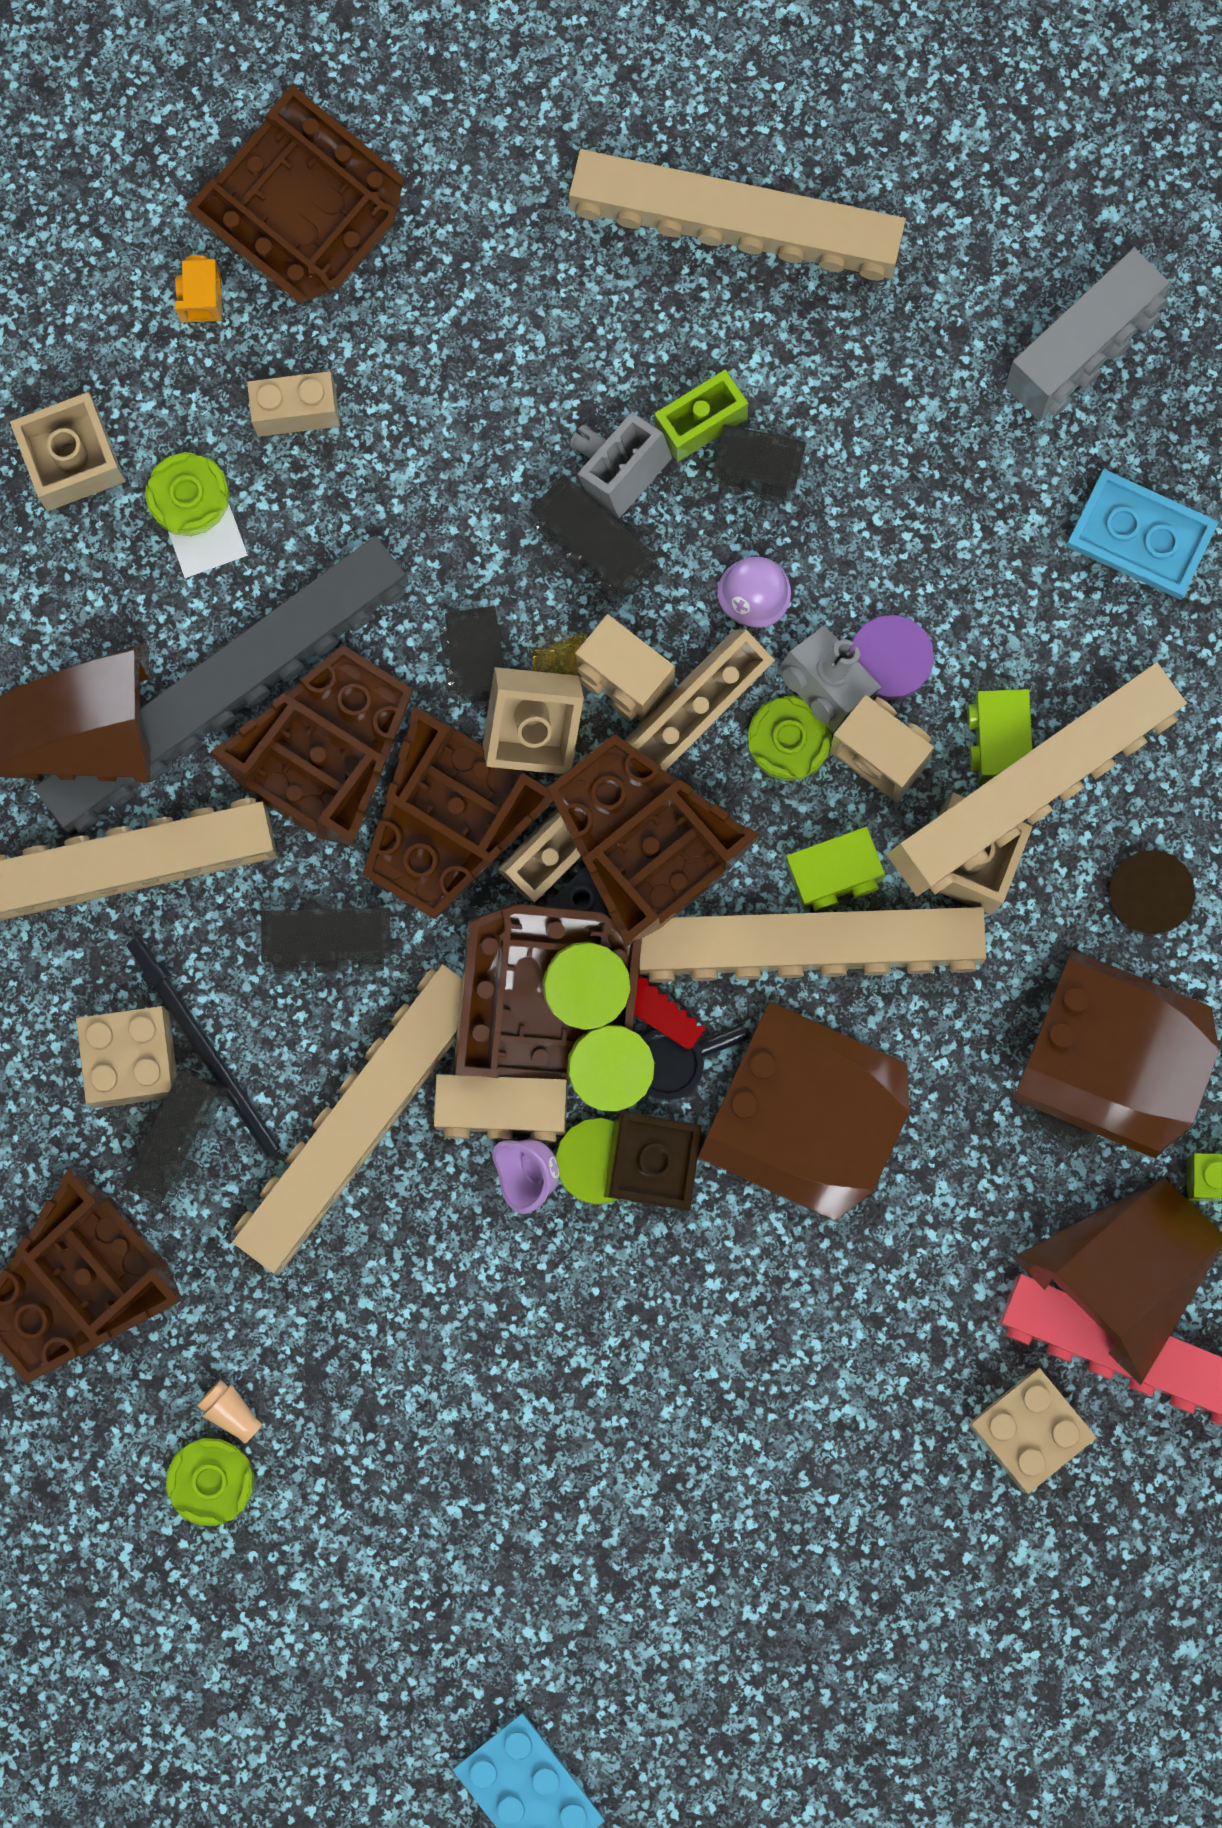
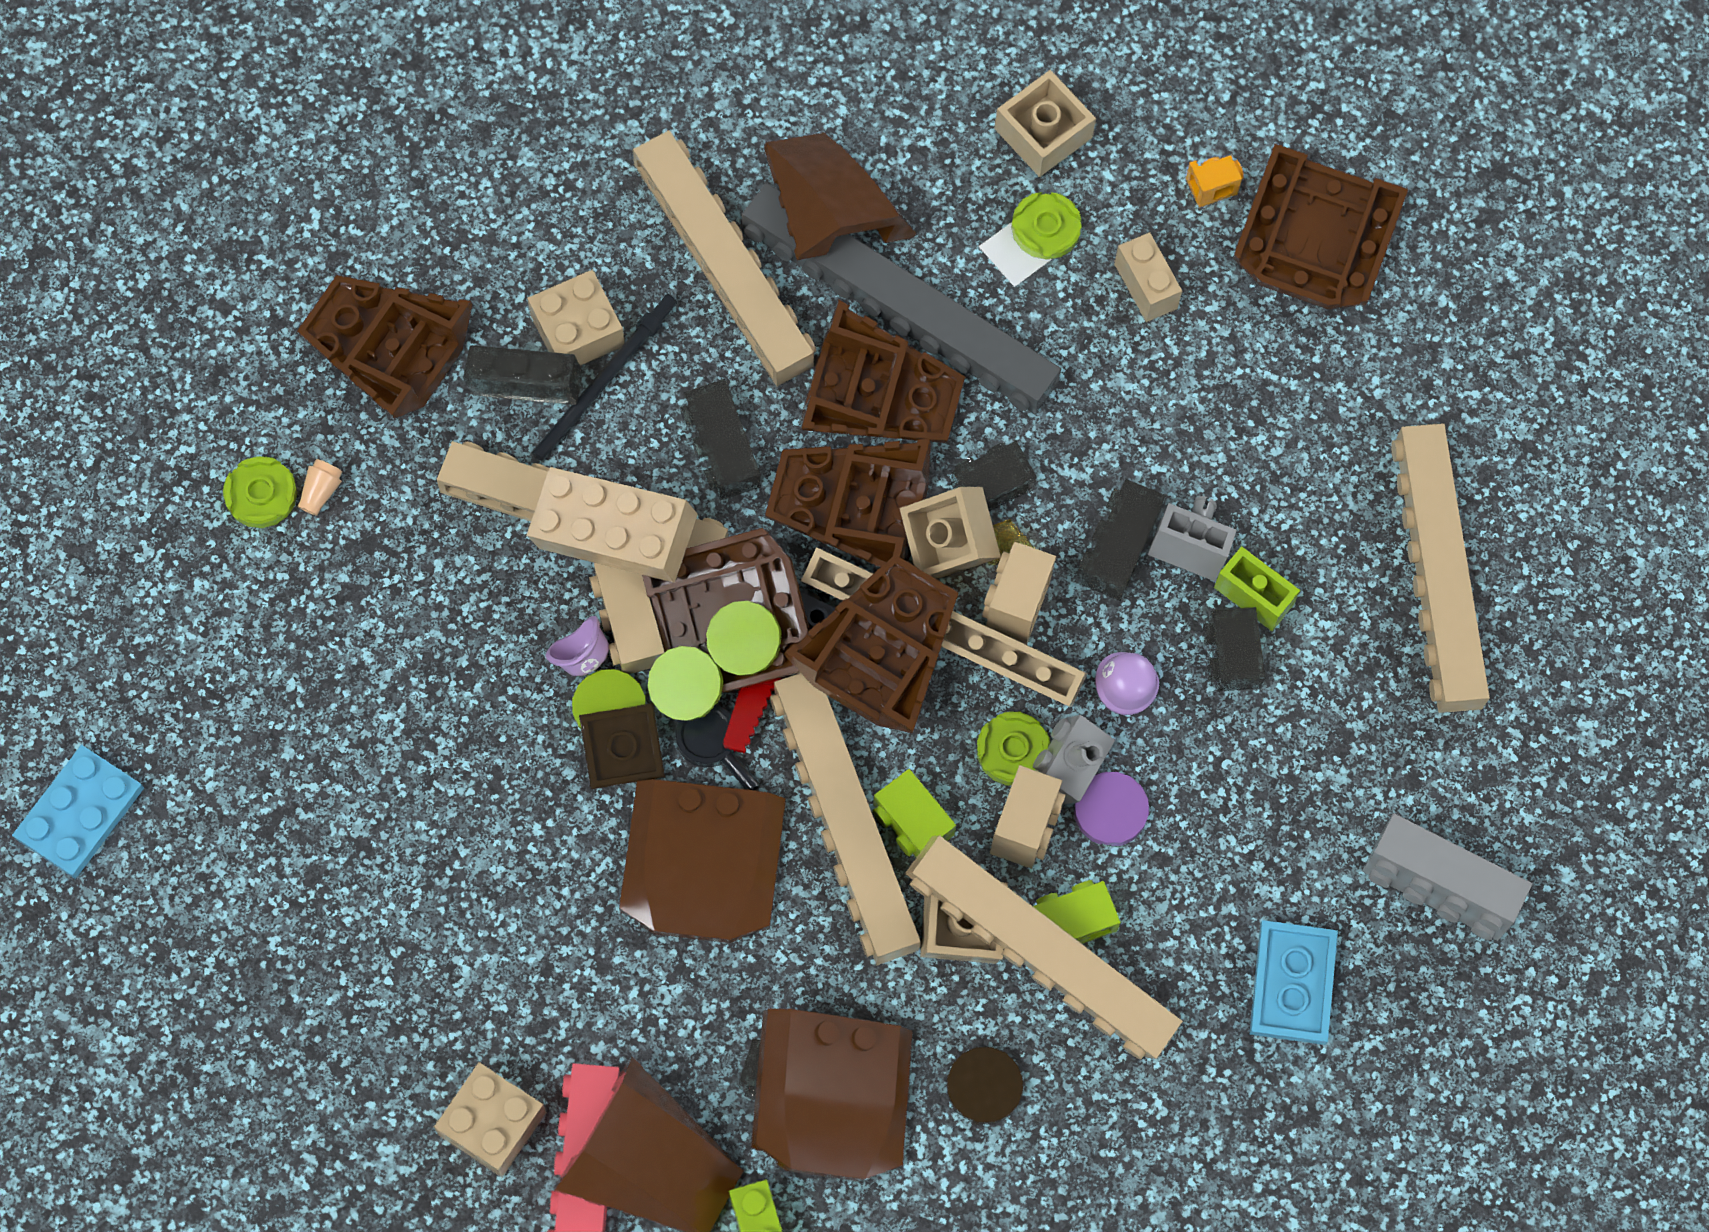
camera: 60 degrees right, 10 degrees down
none -> tan brick [526,467,698,583]

